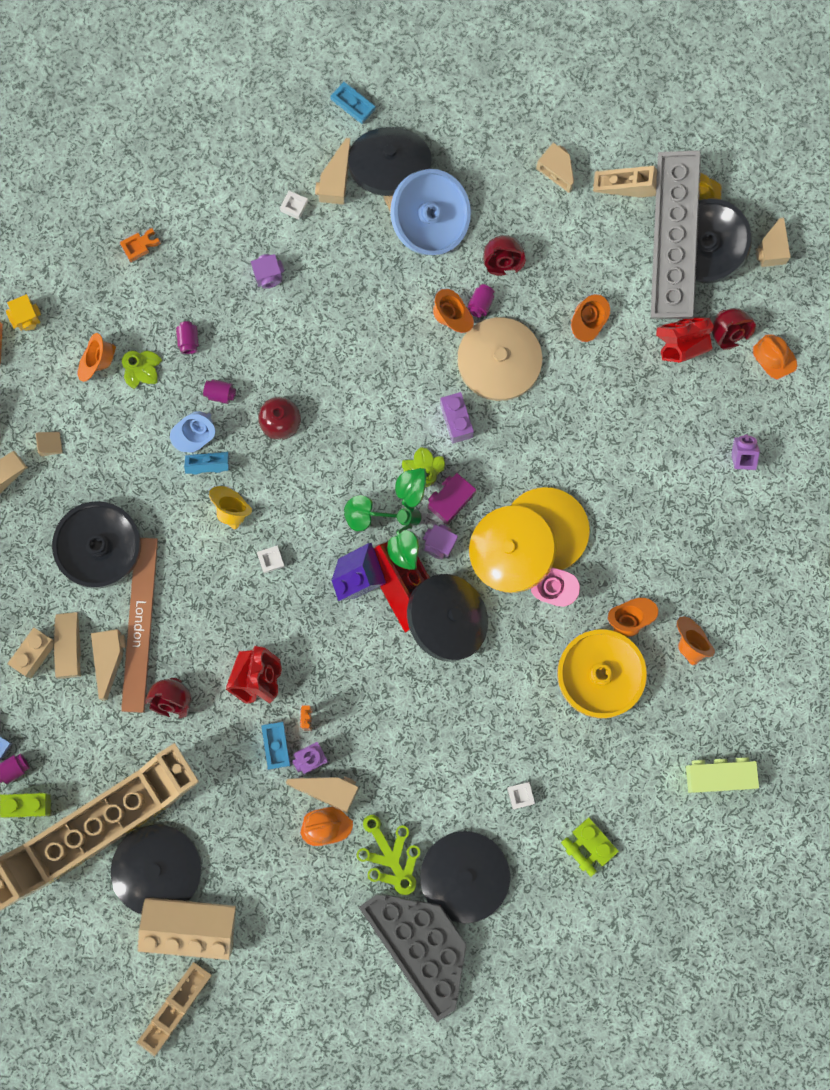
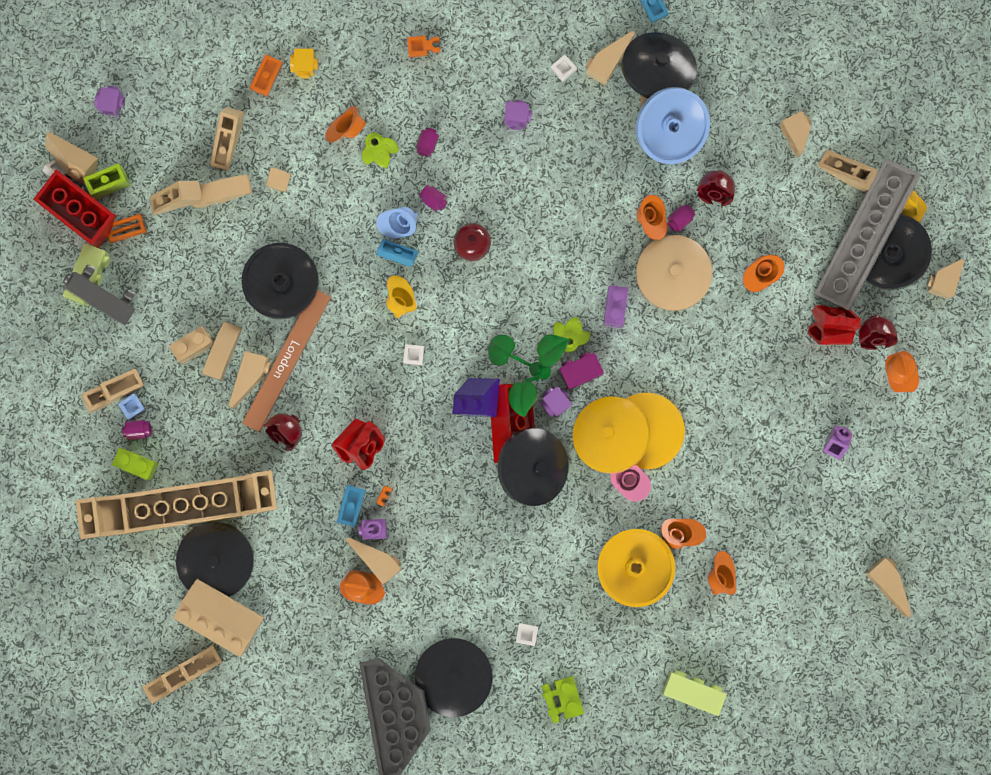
camera: 25 degrees right, 5 degrees up
lime plant [356,815,420,895] -> none

